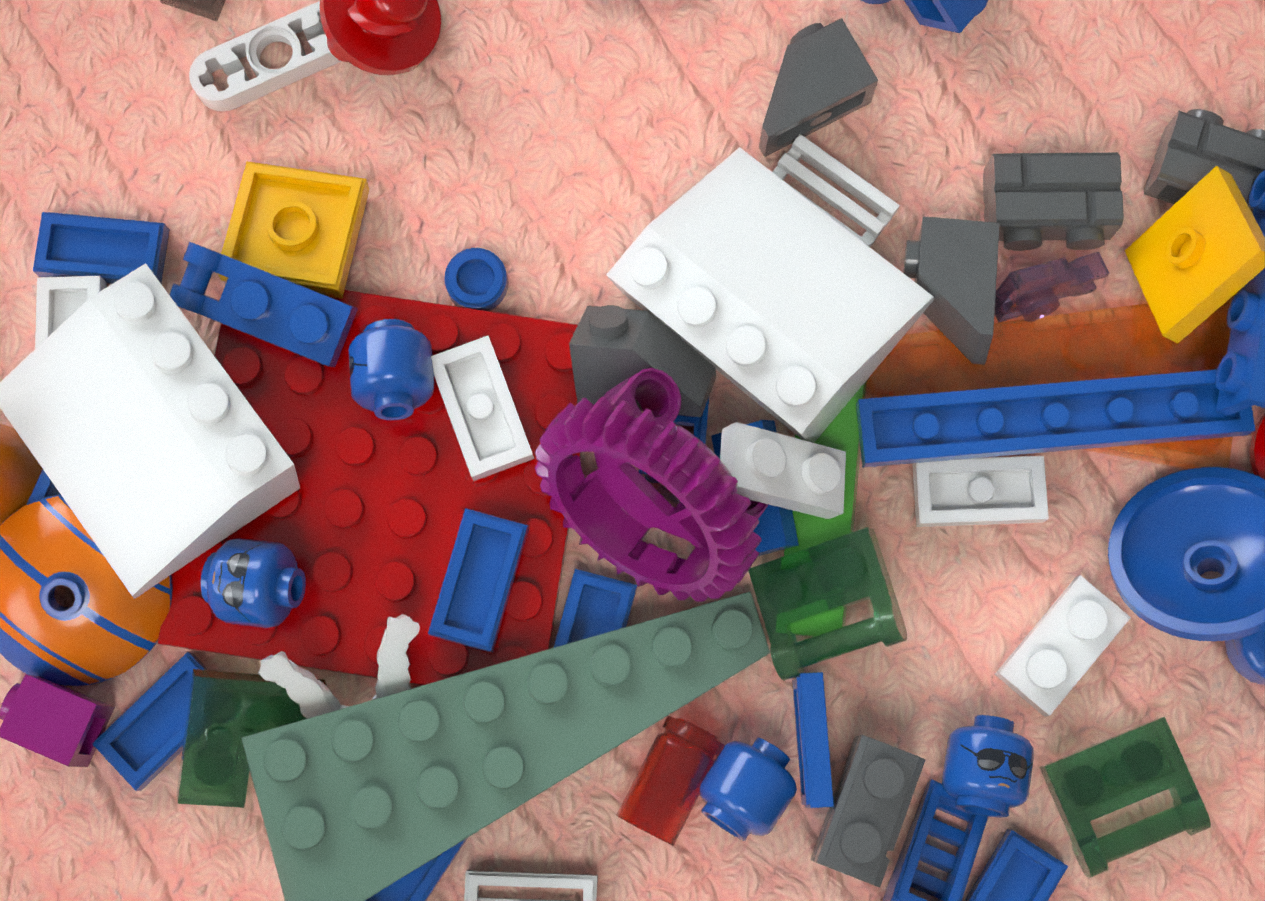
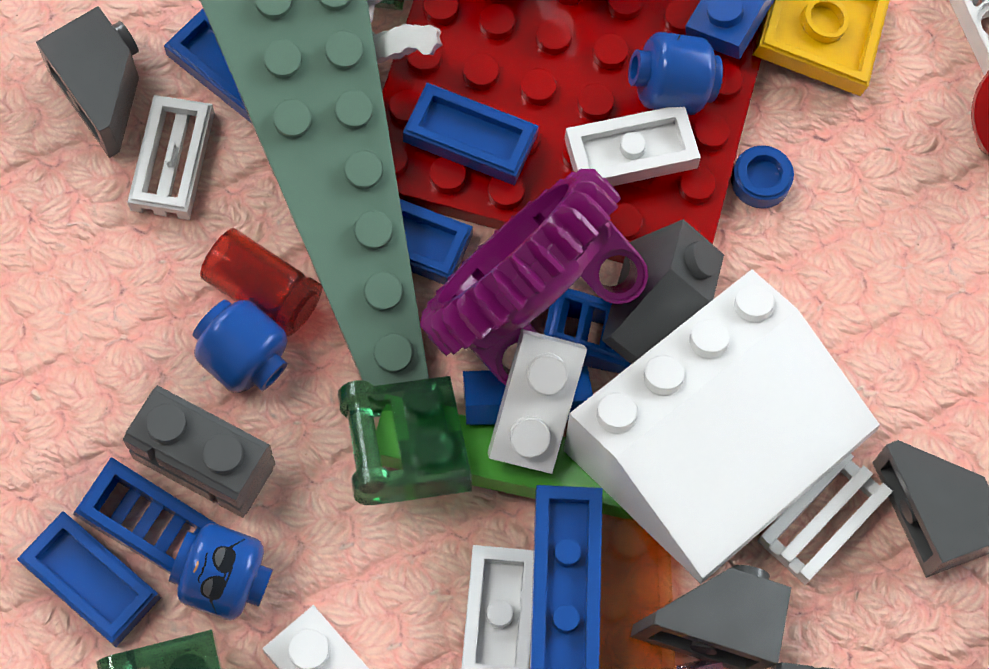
camera: 90 degrees right, 10 degrees down
blue tile [792,672,834,808] -> none

